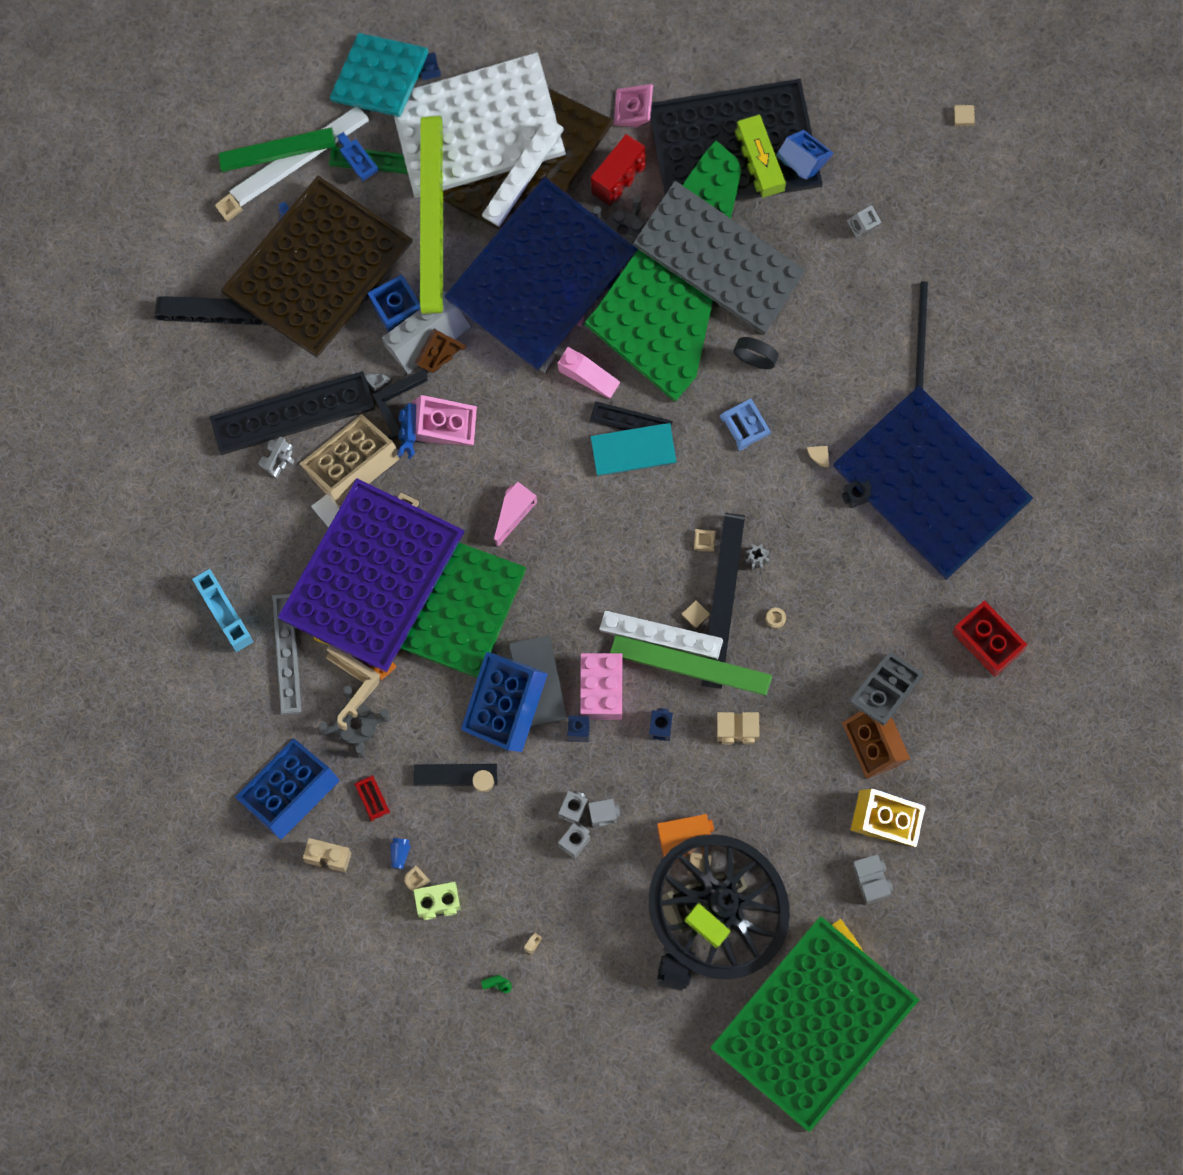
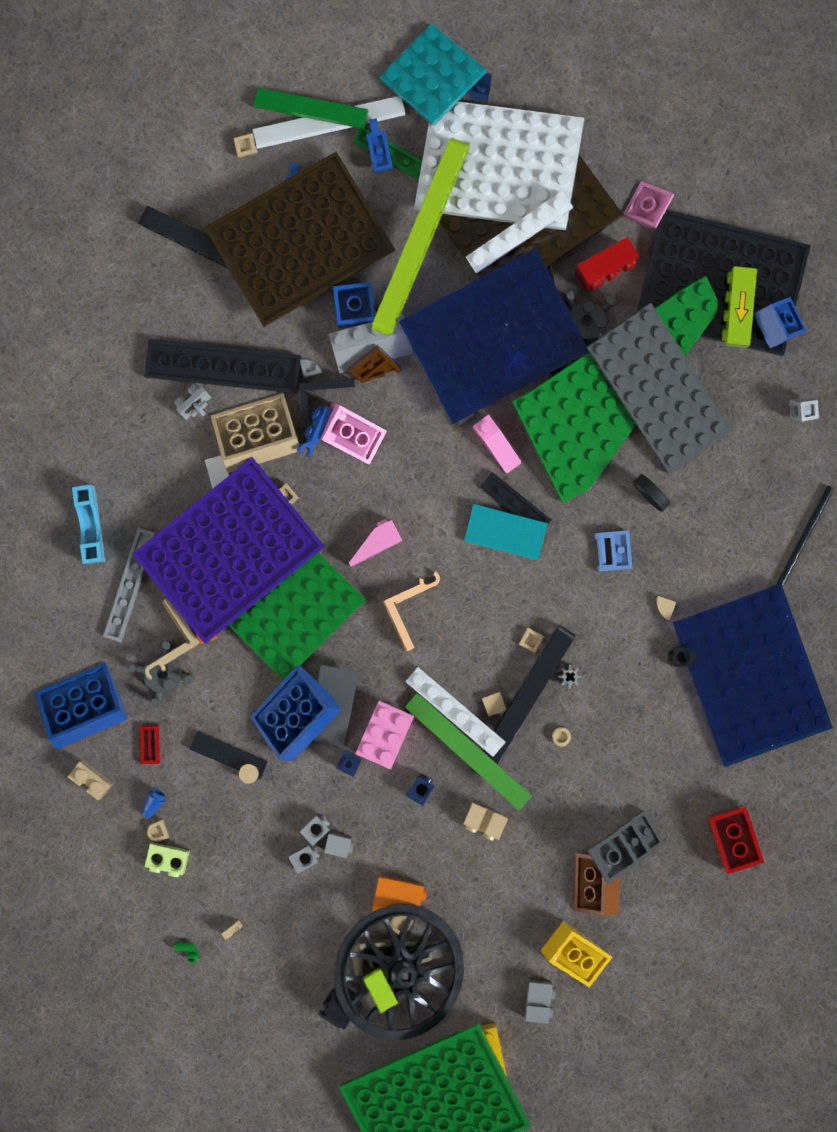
camera: 20 degrees right, 15 degrees up
none -> light nougat hinge [383,572,440,651]

